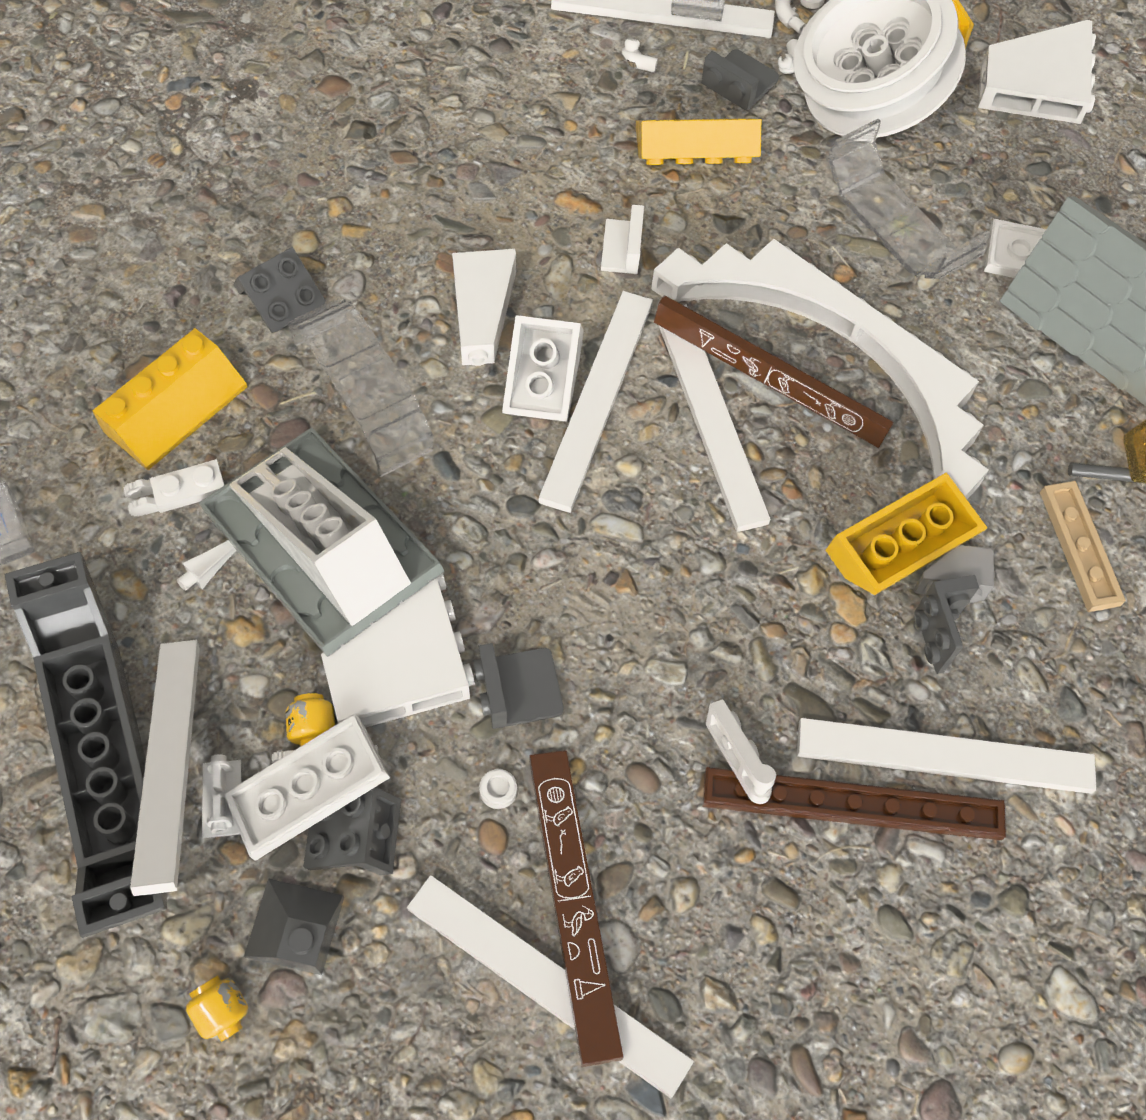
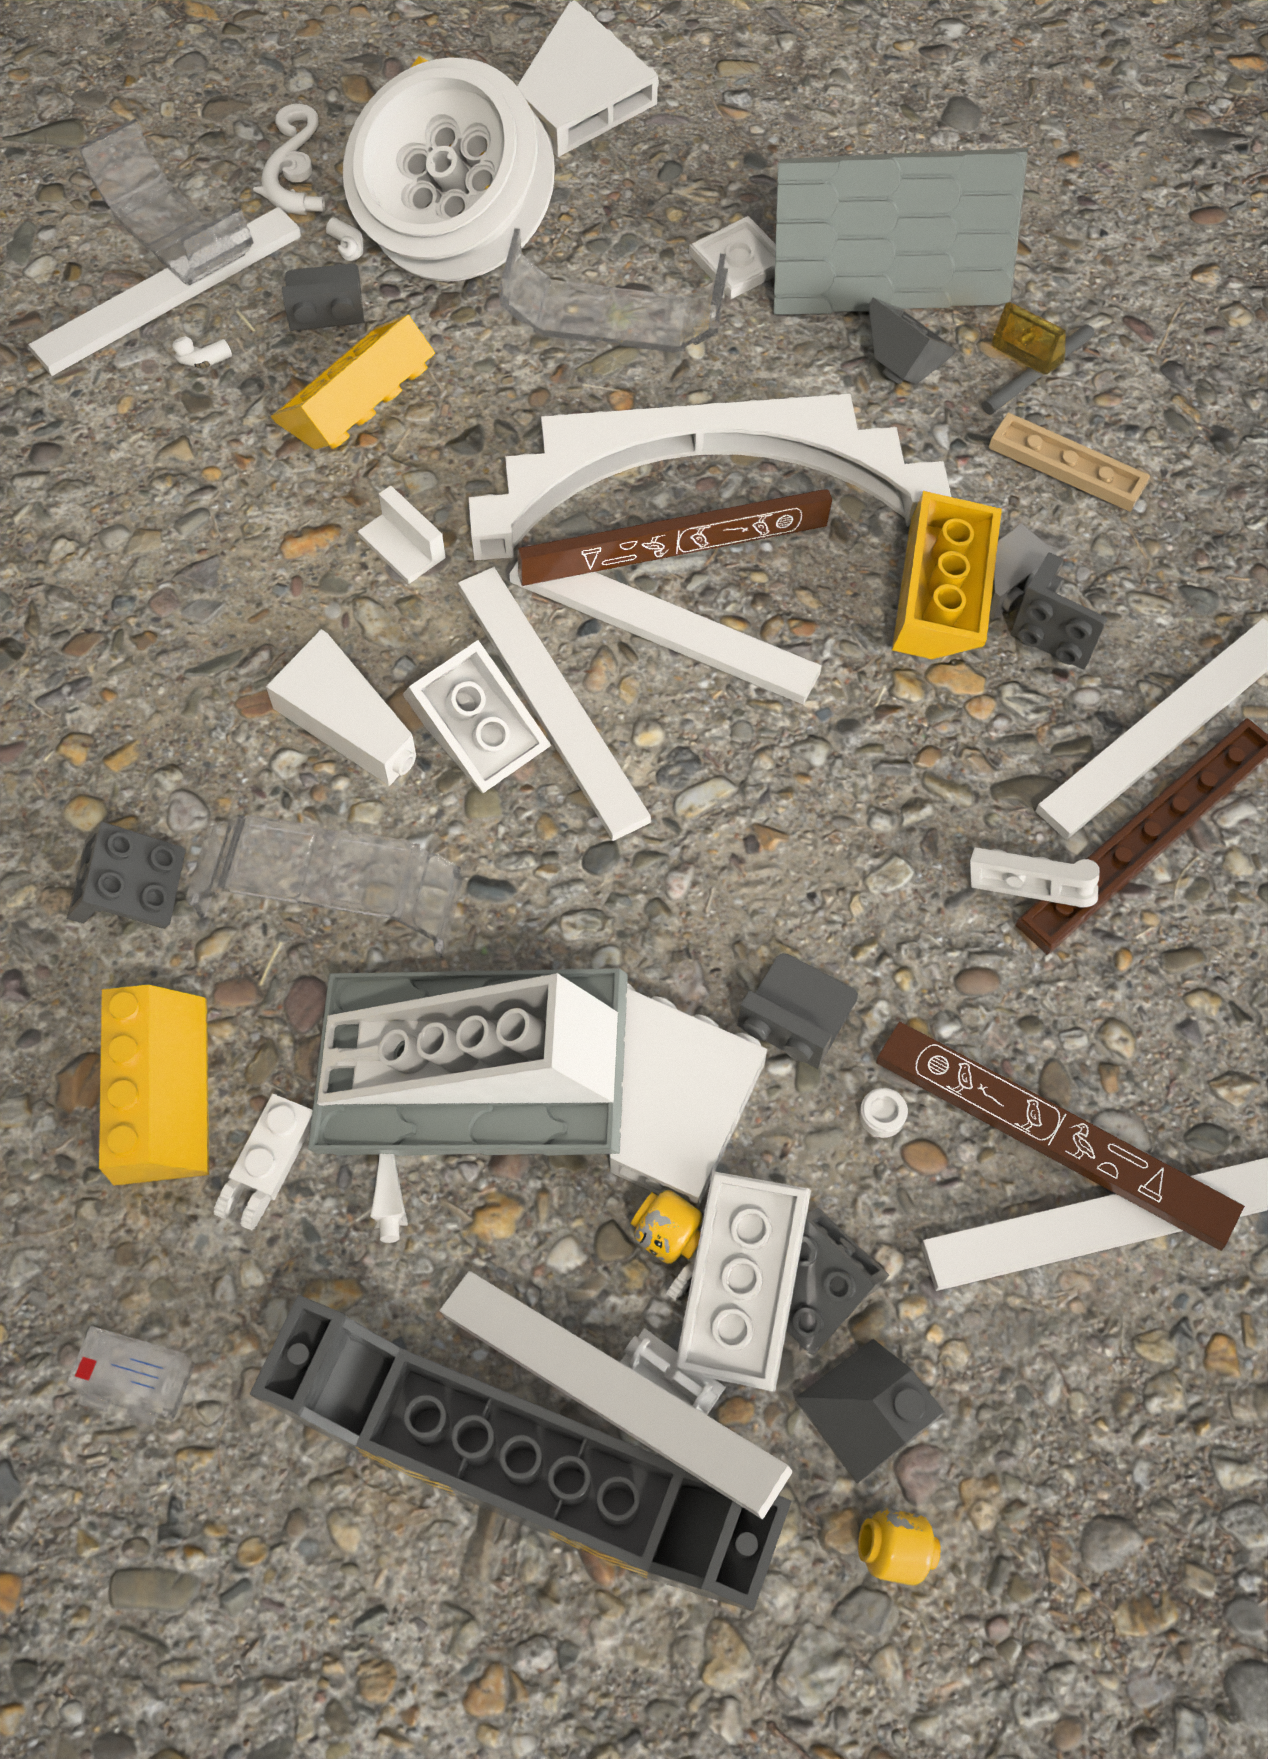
camera: 45 degrees left, 0 degrees up
none -> dark grey slope [869,297,957,384]

